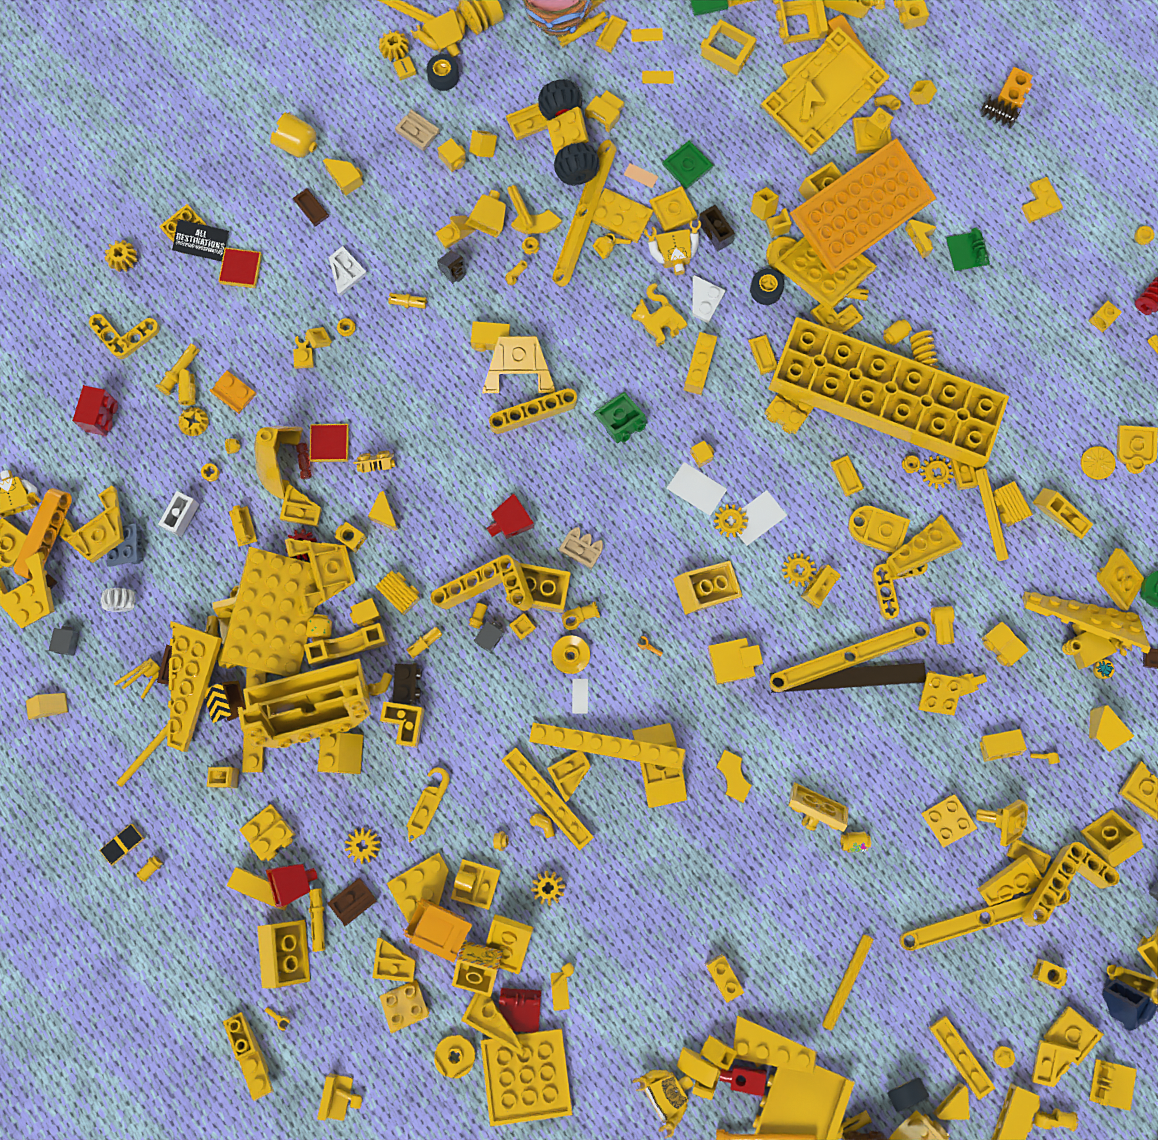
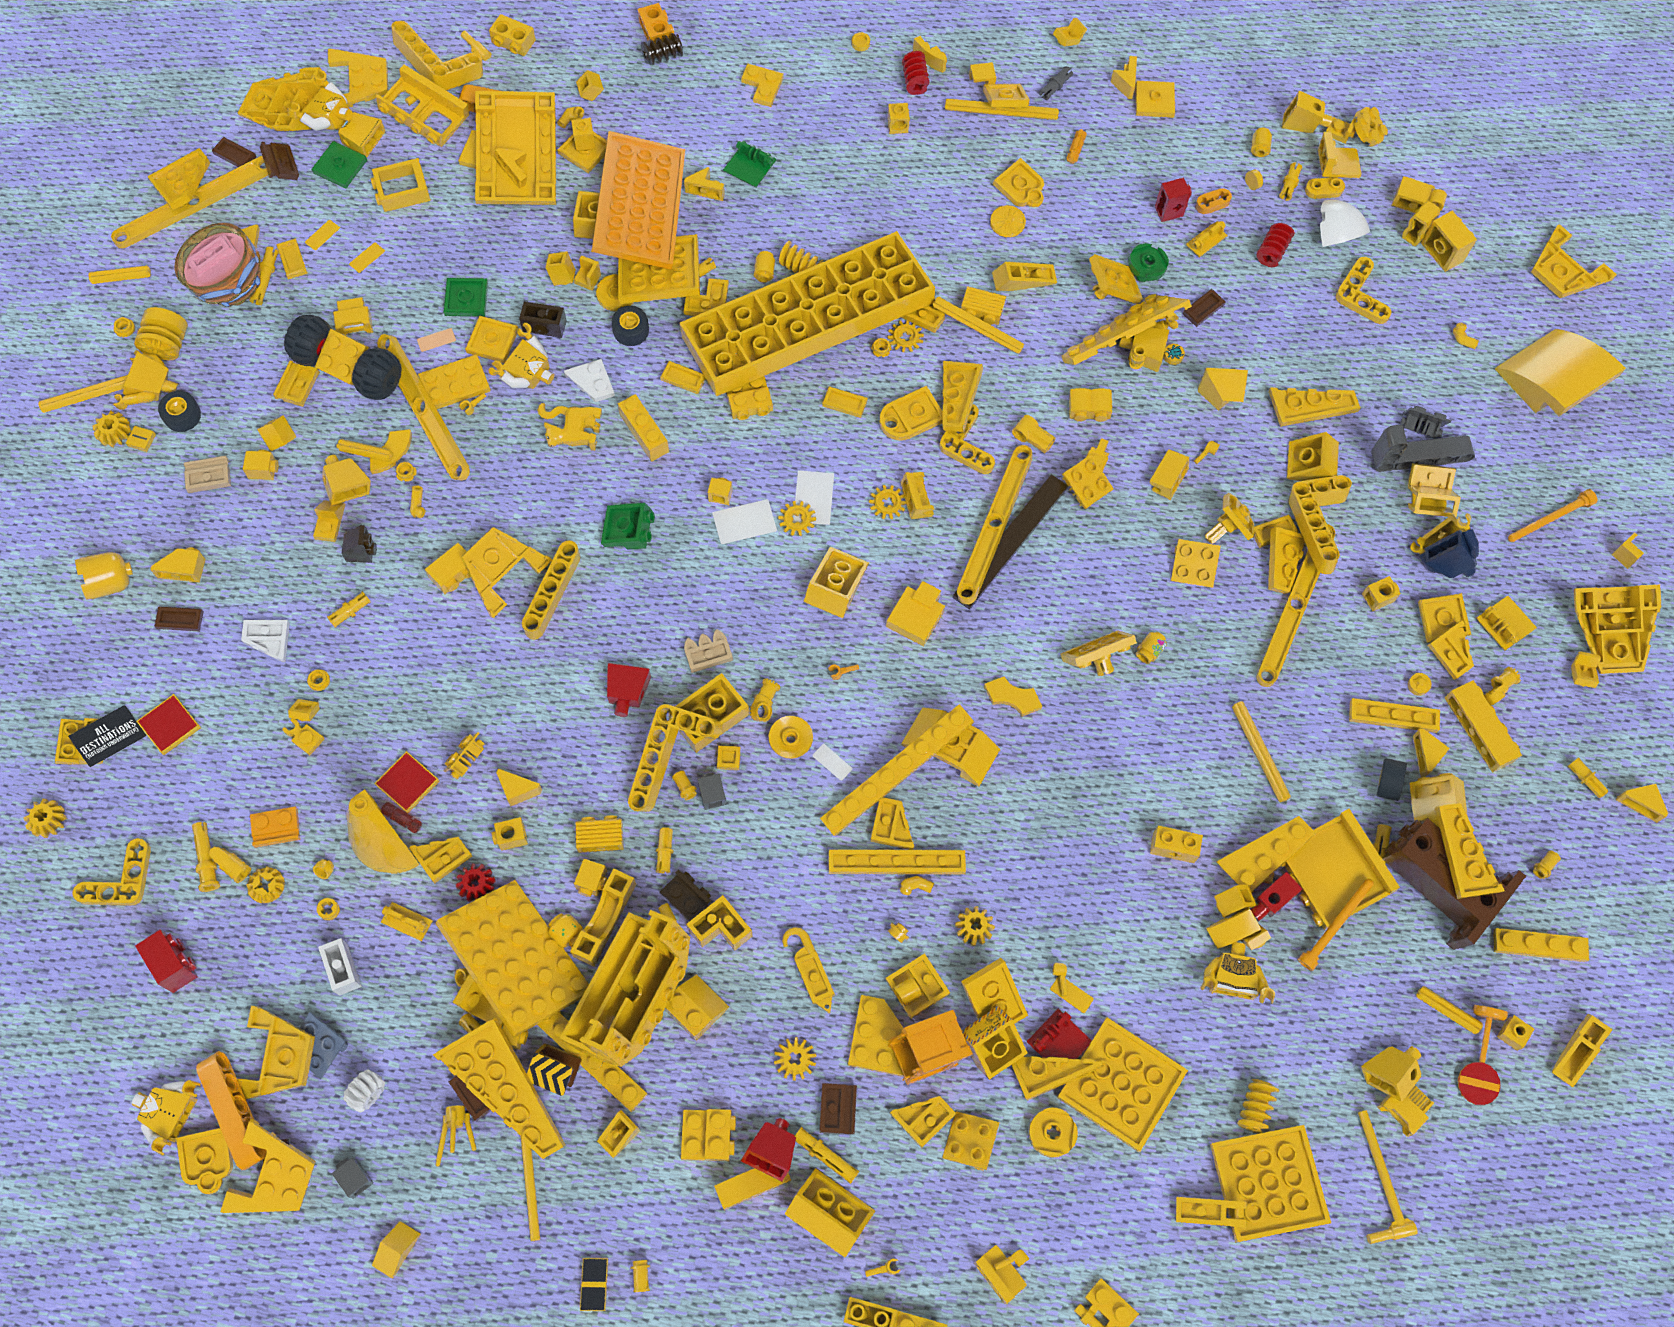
camera: 50 degrees left, 10 degrees down
yellow wing [284,538,355,613] -> none
yellow tile [592,236,613,259] -> none

